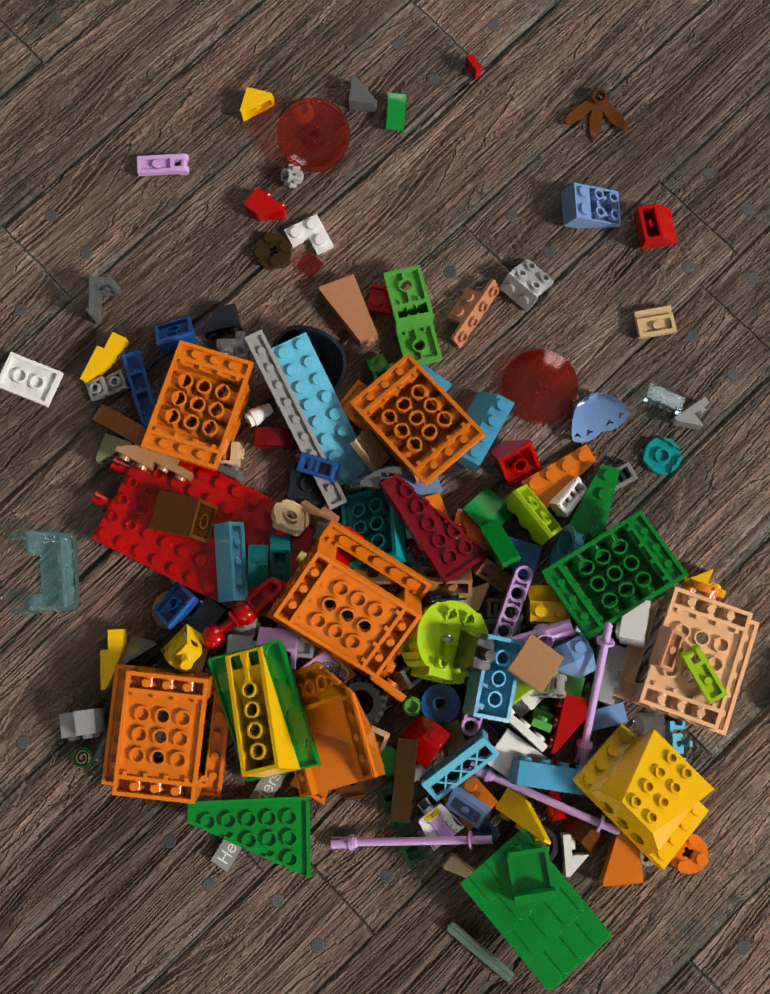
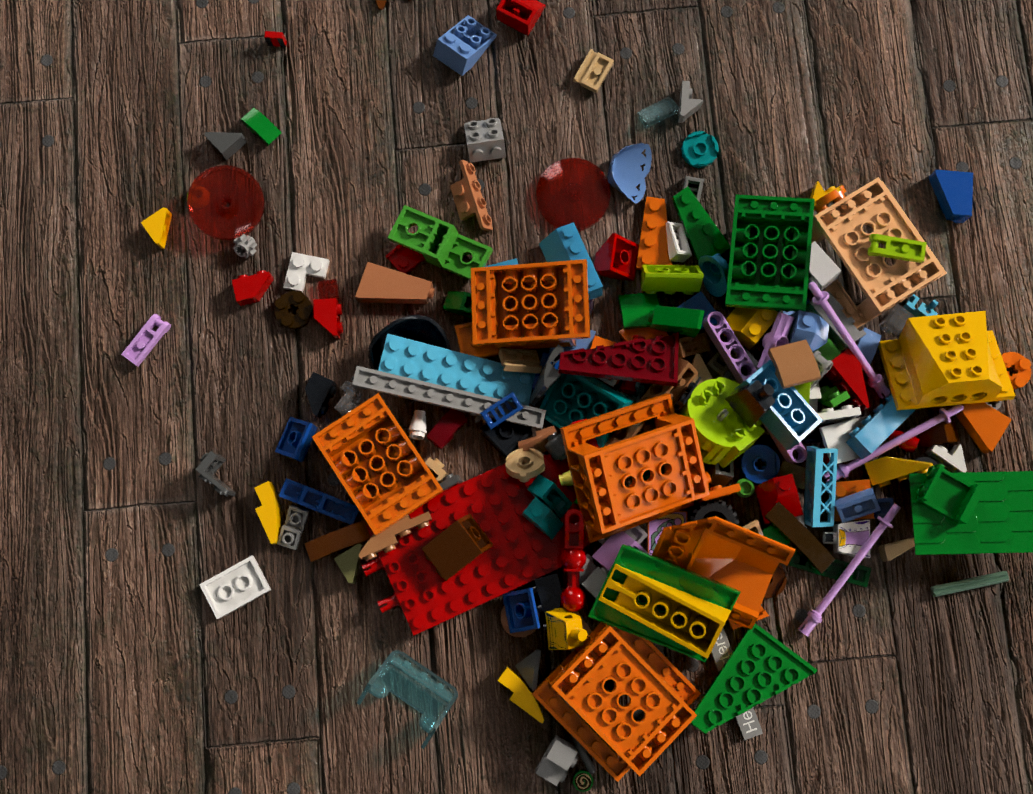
camera: 50 degrees left, 0 degrees up
medium azure panel [214,522,249,602] -> none
nougat slope [649,626,686,672] -> none
none -> red slope [313,298,343,340]

